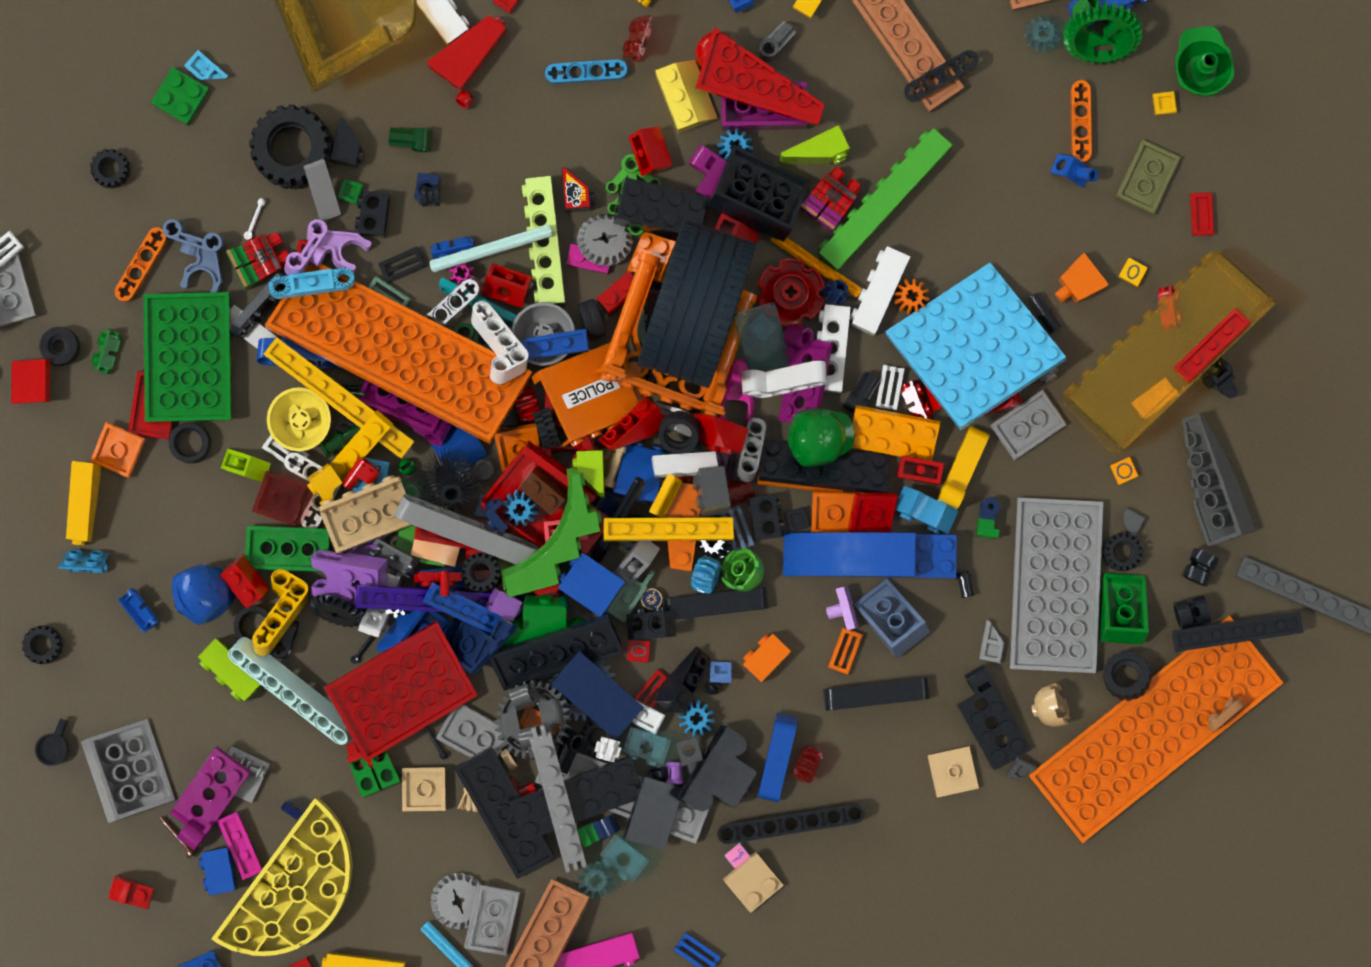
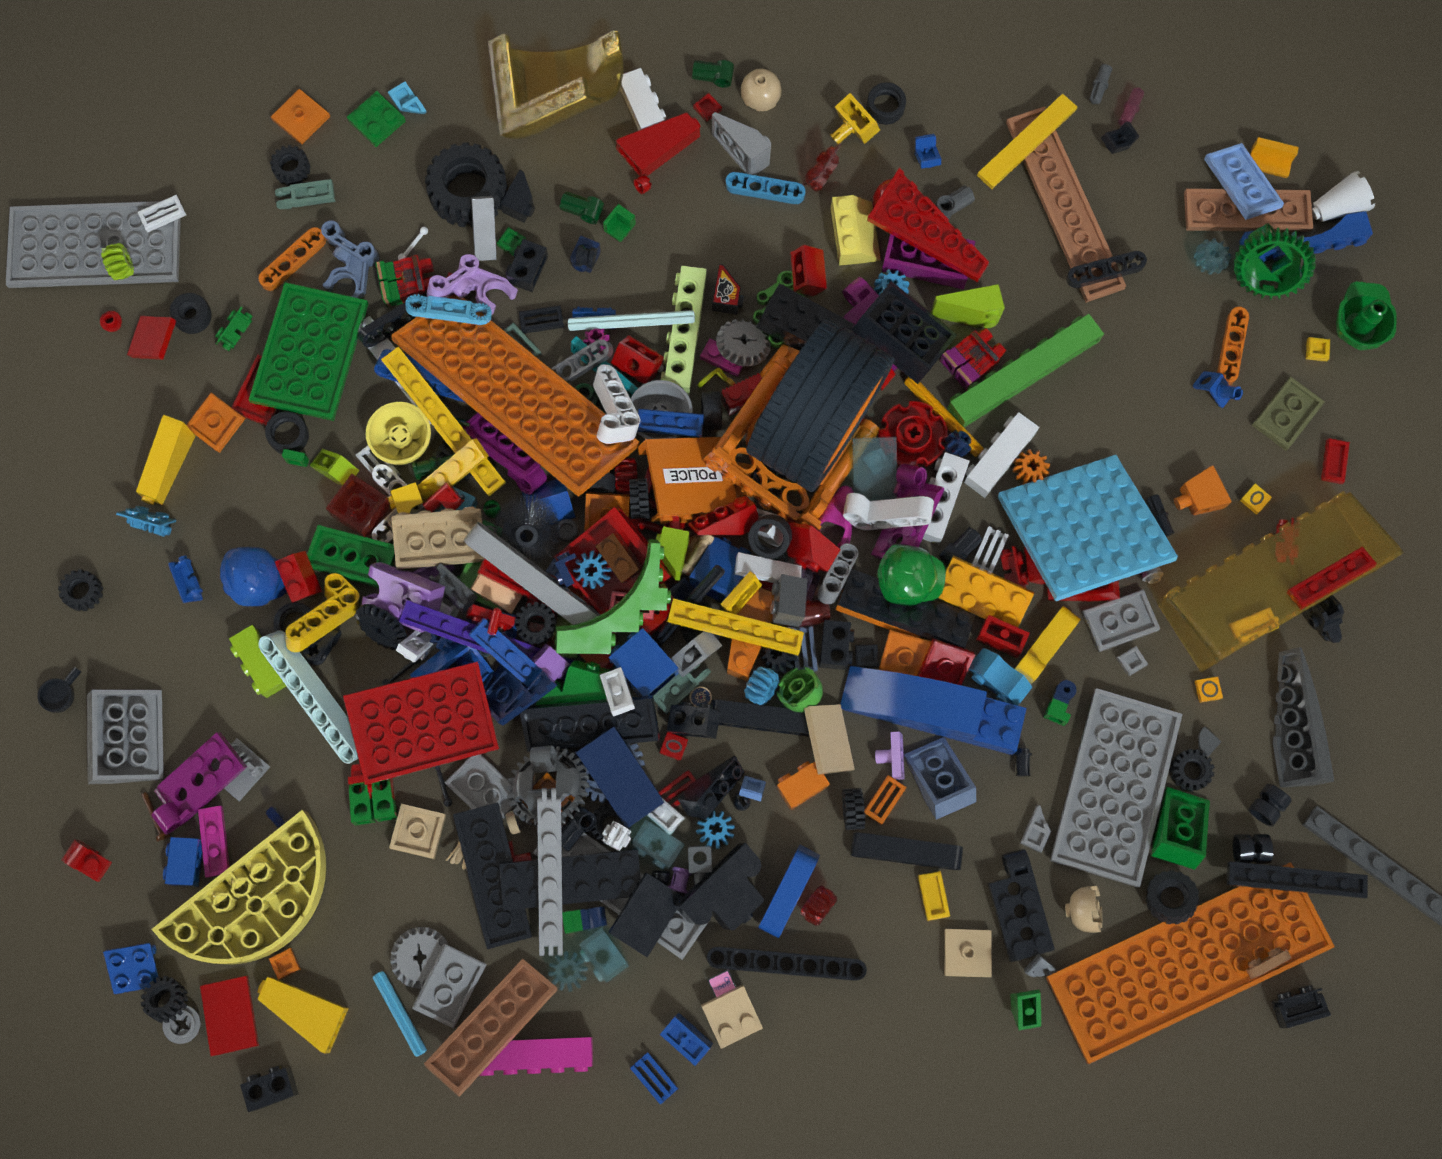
camera: 10 degrees right, 10 degrees down
none -> orange tile [269,948,301,980]
none -> orange plate [271,89,330,145]
none -> sand green hinge [275,179,336,209]
none -> green tile [282,449,309,467]
none -> white plate [600,667,635,716]
none -> green panel [603,204,636,242]
none -> blue hinge [660,1012,714,1066]
none -> neon yellow piece [697,368,736,388]
none -> light grey slope [712,112,771,175]
none -> tan tile [804,704,855,775]
none -> black tyre [842,788,865,830]
none -> yellow tile [918,871,950,921]
none -> green slope [1010,989,1041,1031]
none -> light grey tile [1116,646,1148,677]
none -> black hinge [1271,985,1331,1028]

